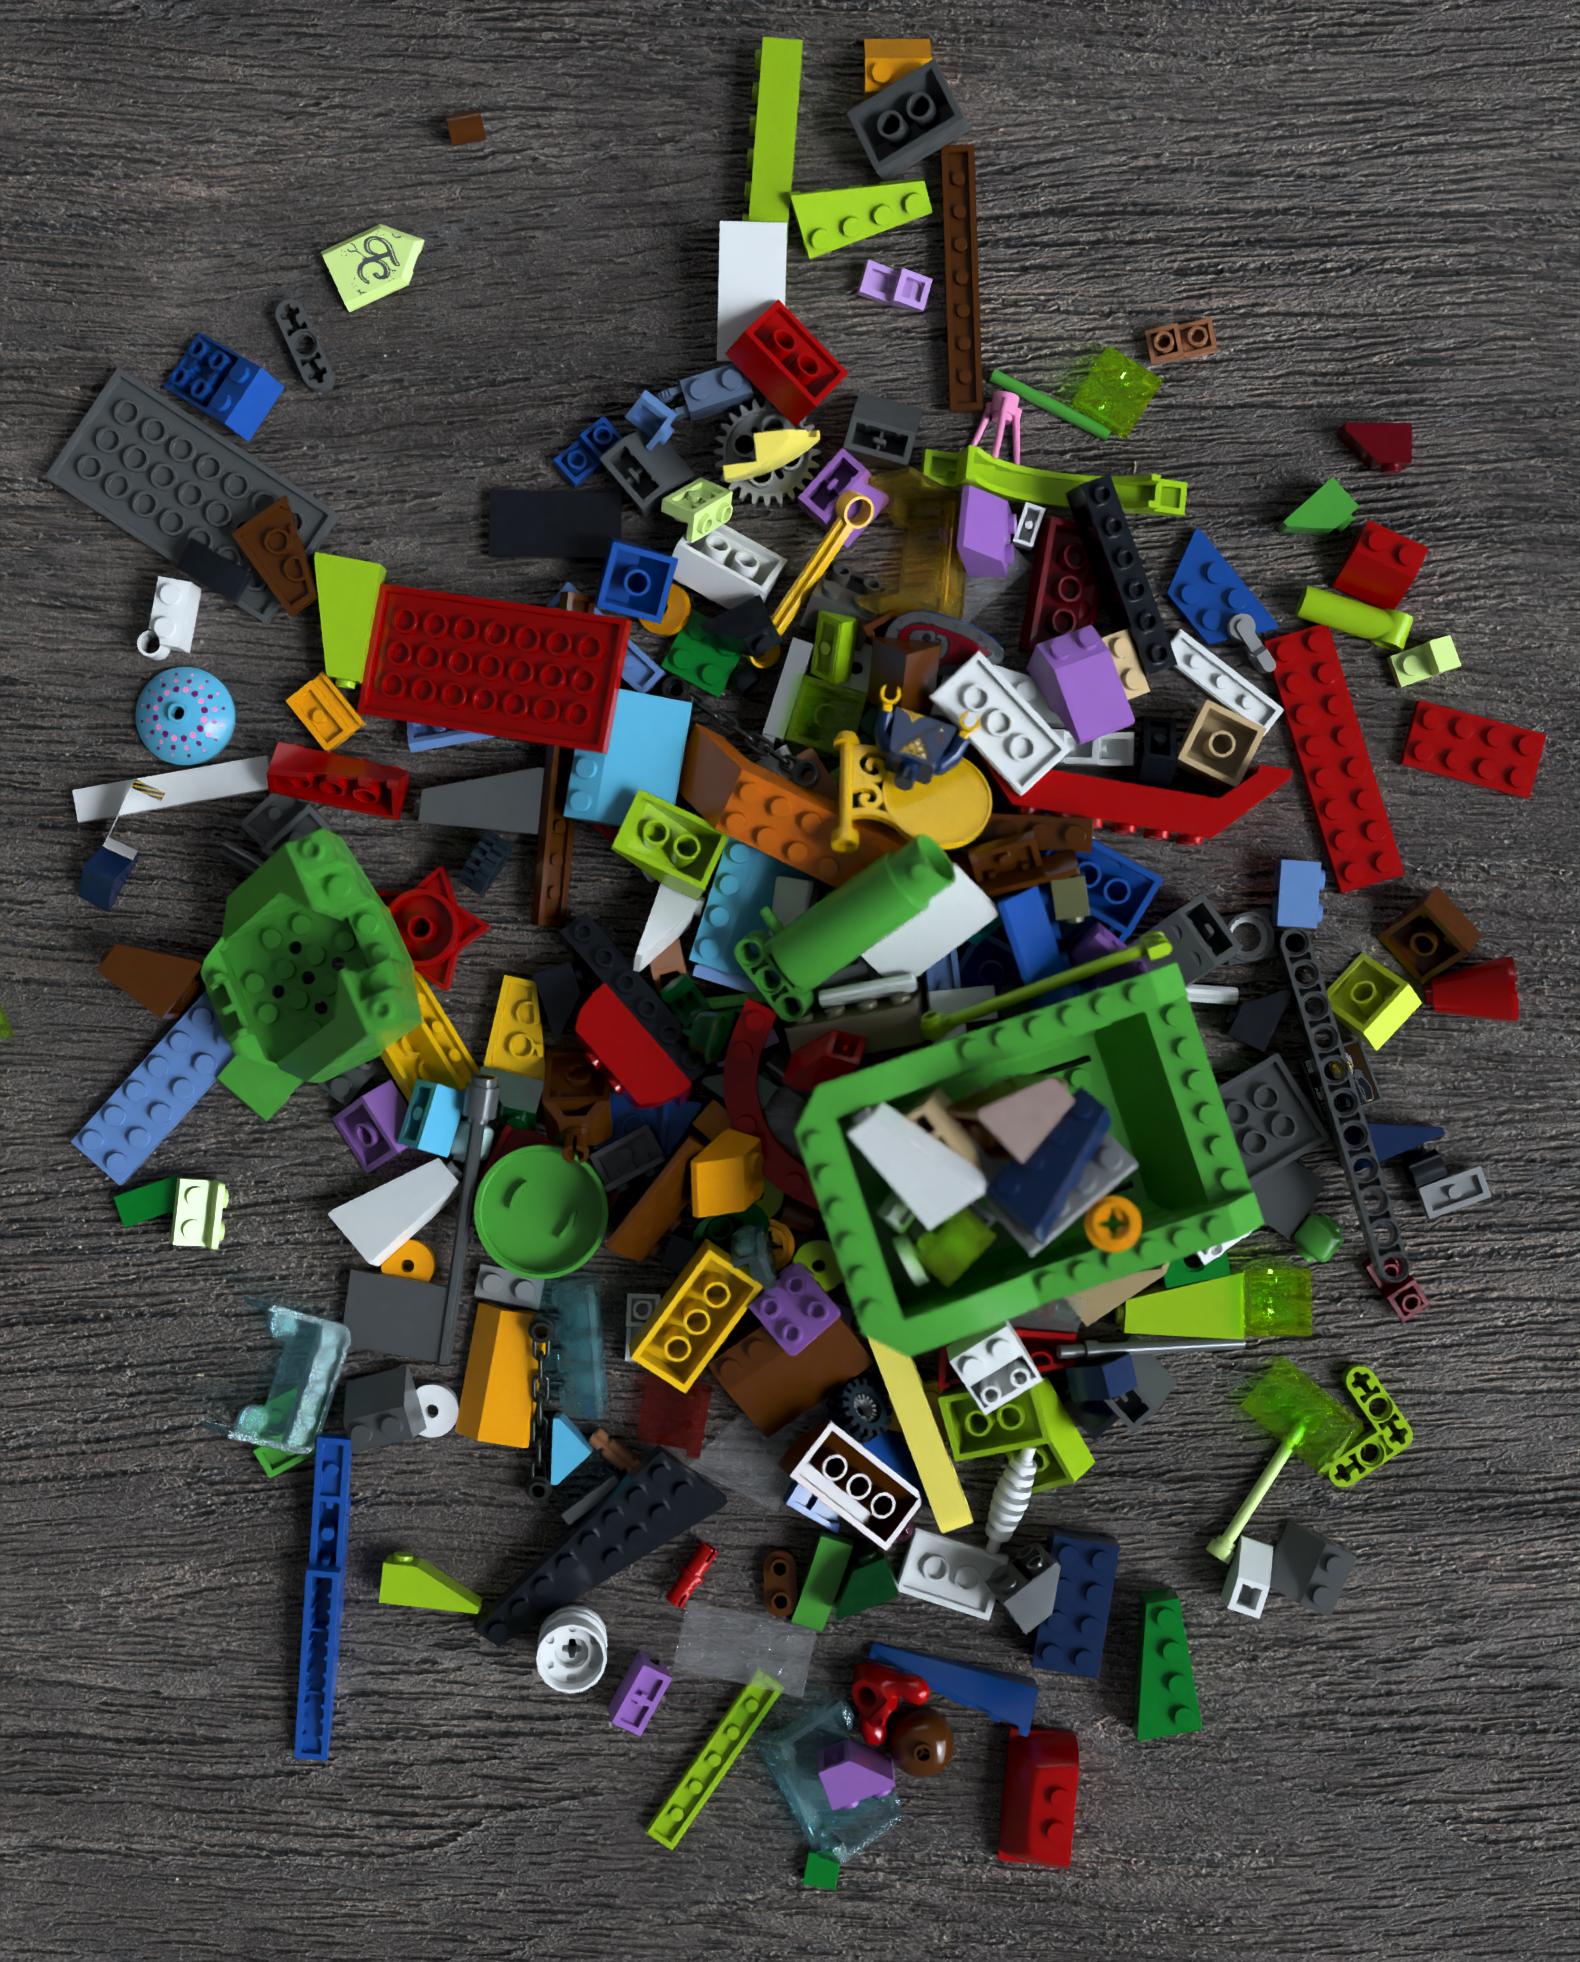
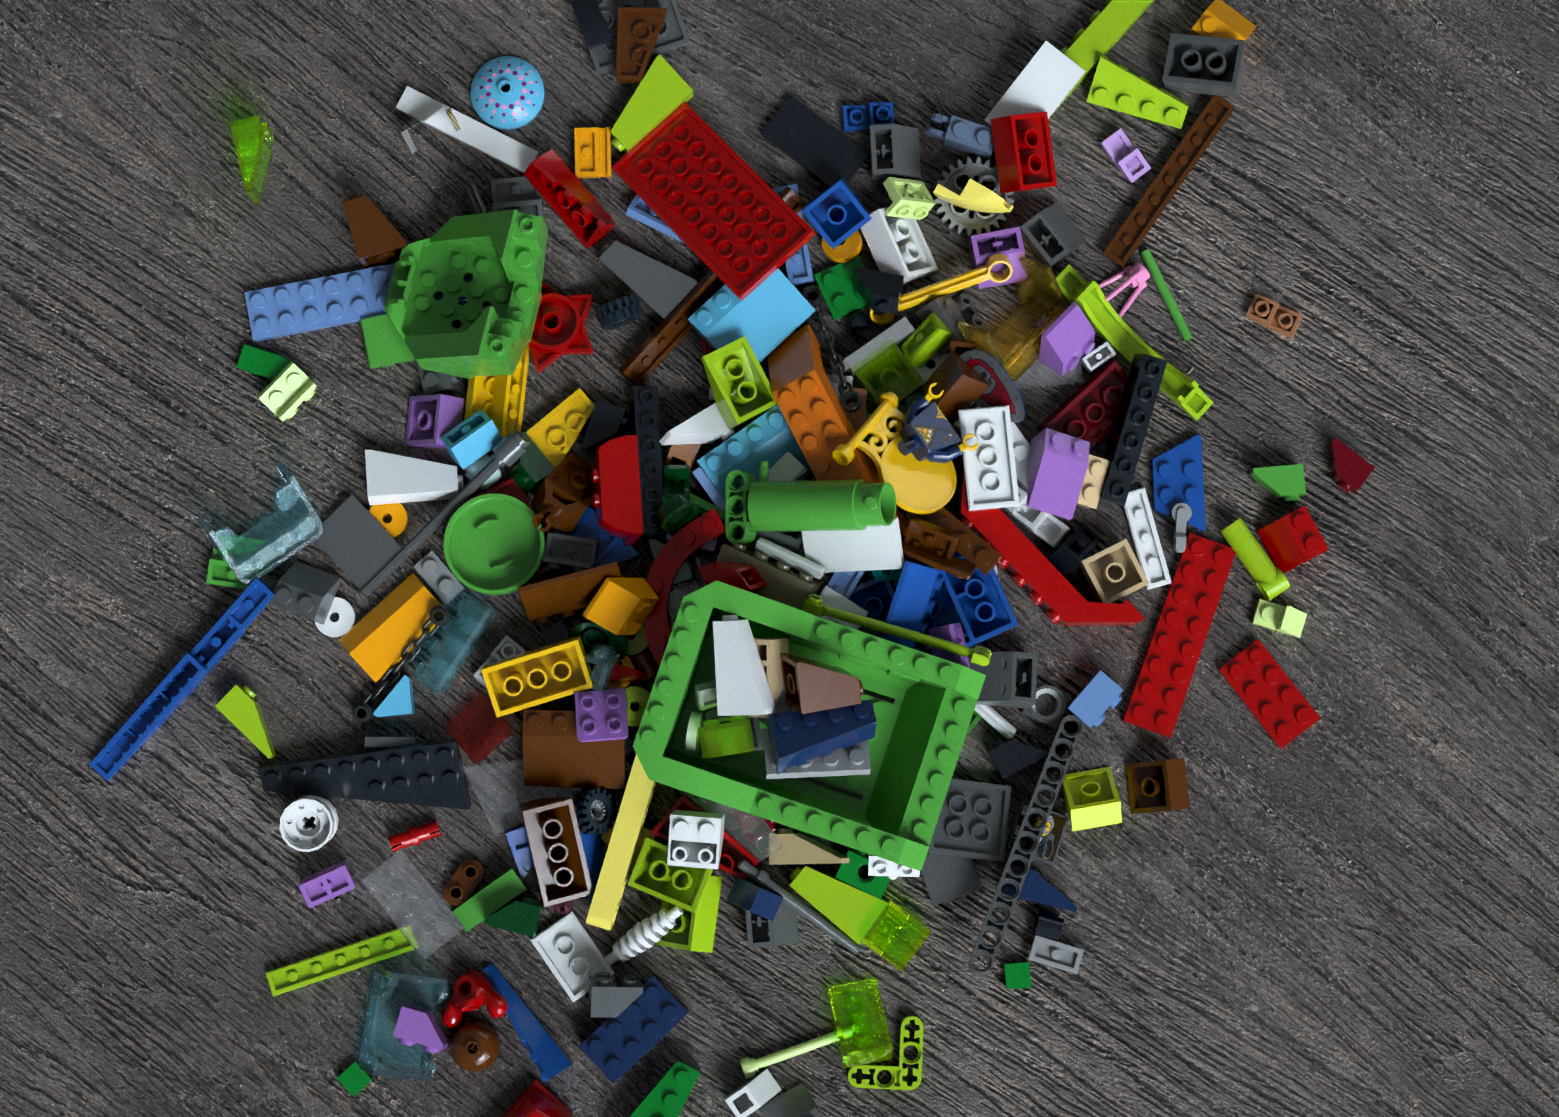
camera: 35 degrees right, 5 degrees down
dark blue slope [78,846,140,912] -> none
white hinge [137,576,202,660] -> none
nougat axle [588,1428,640,1475] -> none
medium blue bracket [625,389,677,452] -> none
light orange tile [692,1099,732,1141] -> none
olive brick [1051,870,1090,924] -> none
black slope [1060,1384,1119,1441] -> none
clear neon green slope [1070,345,1163,440] -> none
light orange gear [1084,1196,1142,1253] -> none
bright green head [1293,1212,1344,1263] -> none
dark red slope [1361,1257,1430,1323] -> none
red cone [1424,956,1519,1022] -> none
none -> red slope [609,664,645,685]
none -> green tile [1004,962,1032,990]

